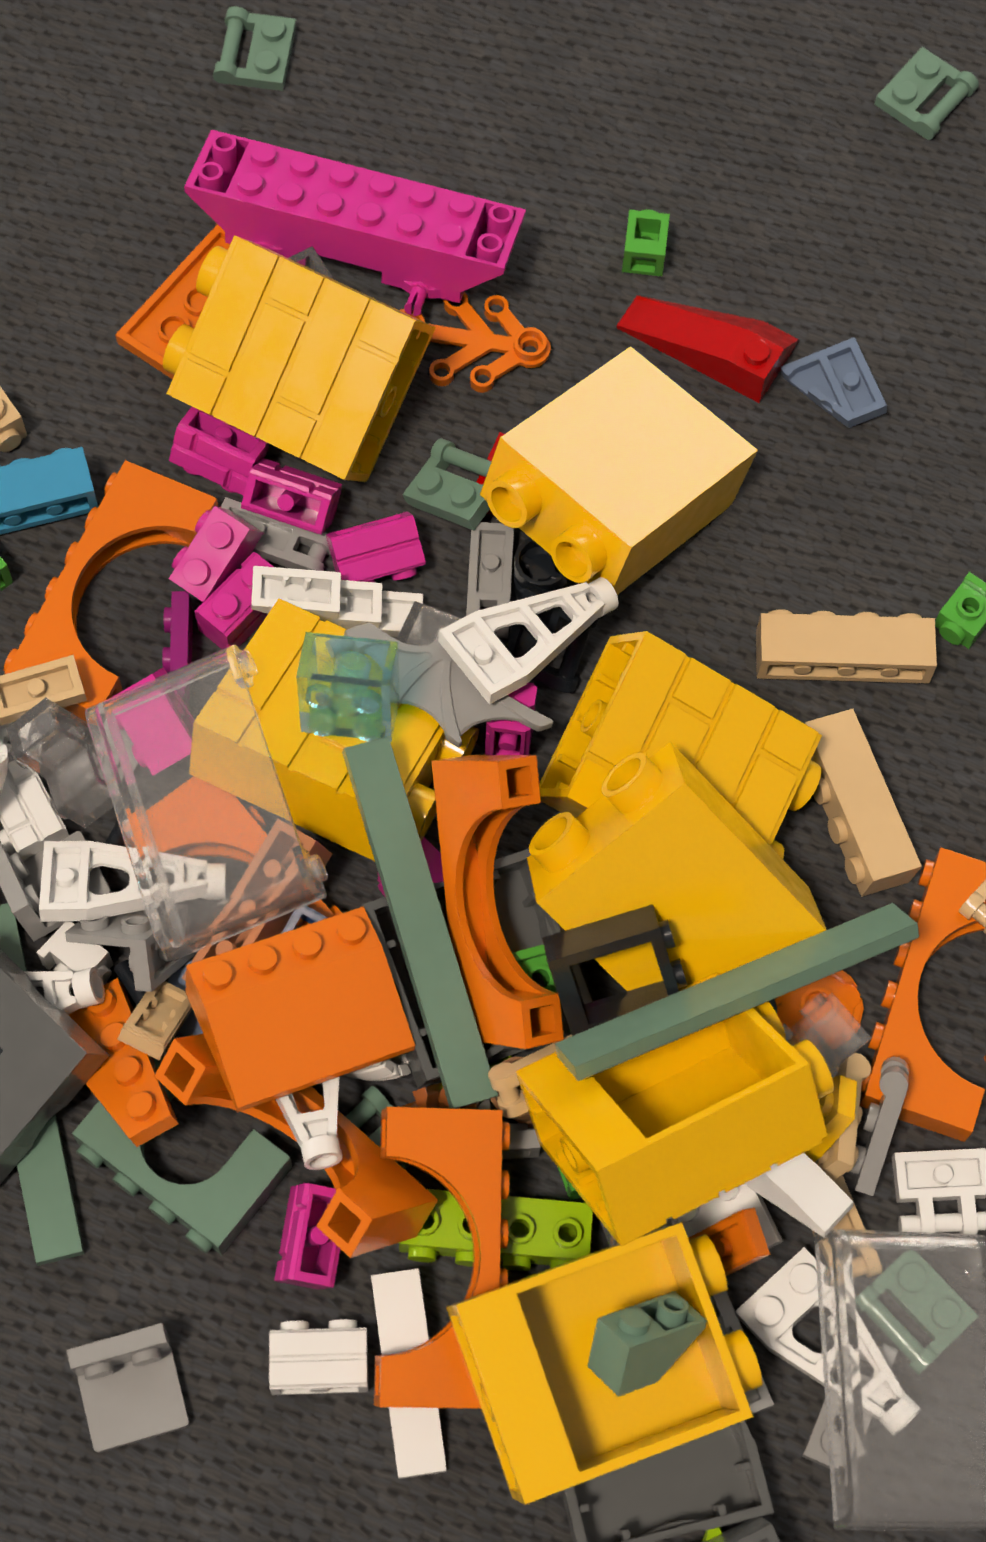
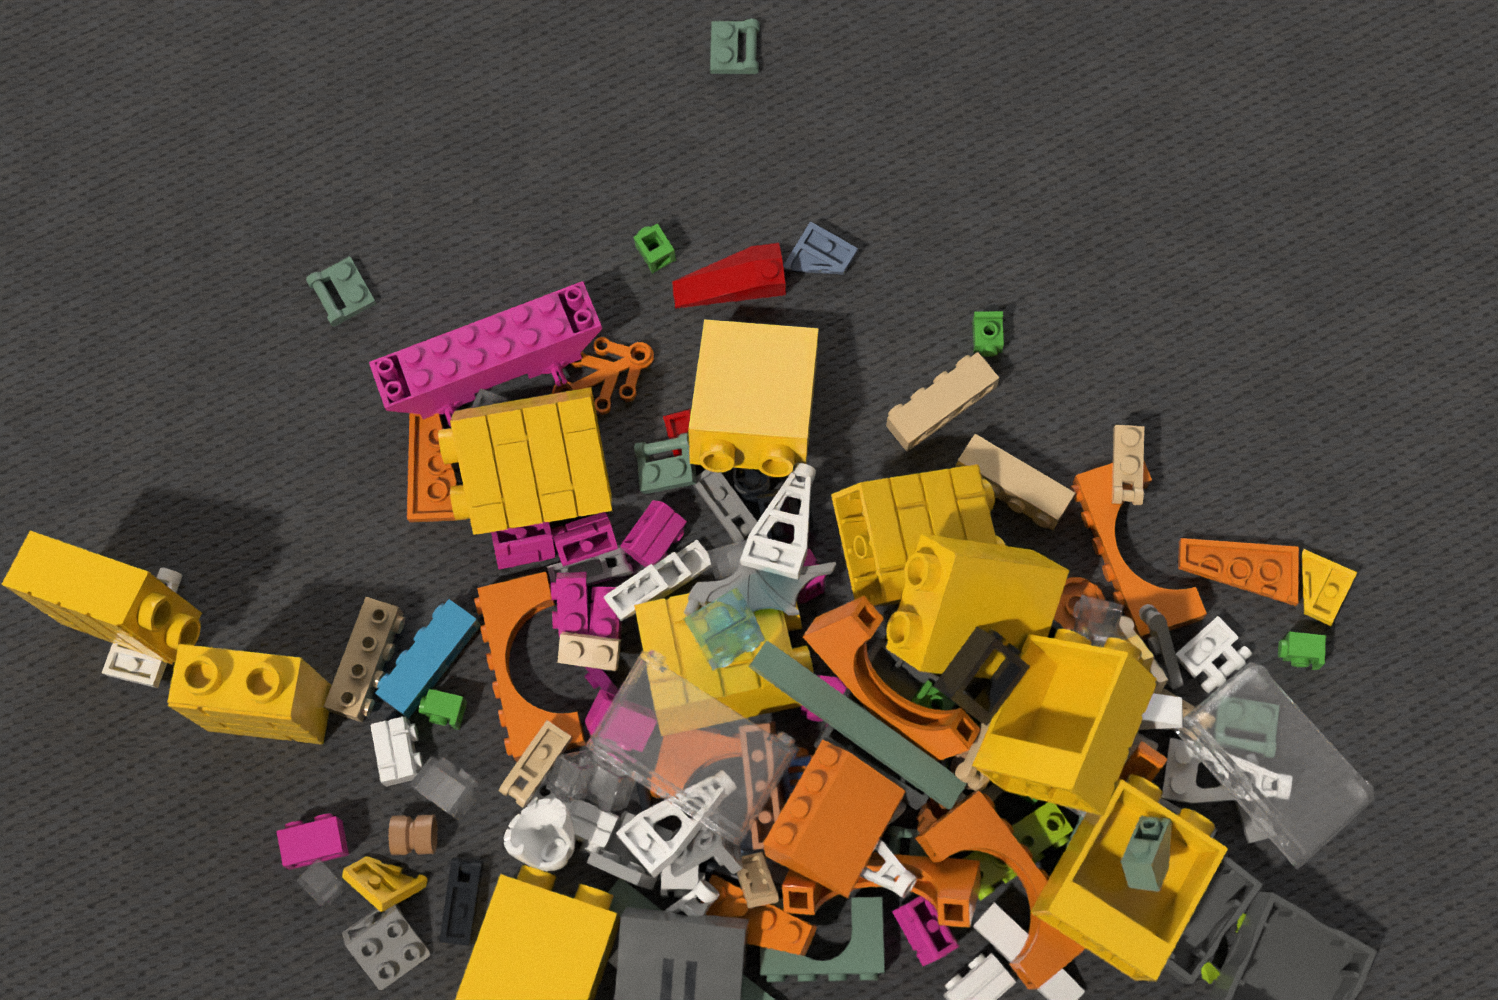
camera: 30 degrees left, 5 degrees up
sand green tile [555,903,919,1081] -> none
none -> tan plate [558,632,621,671]

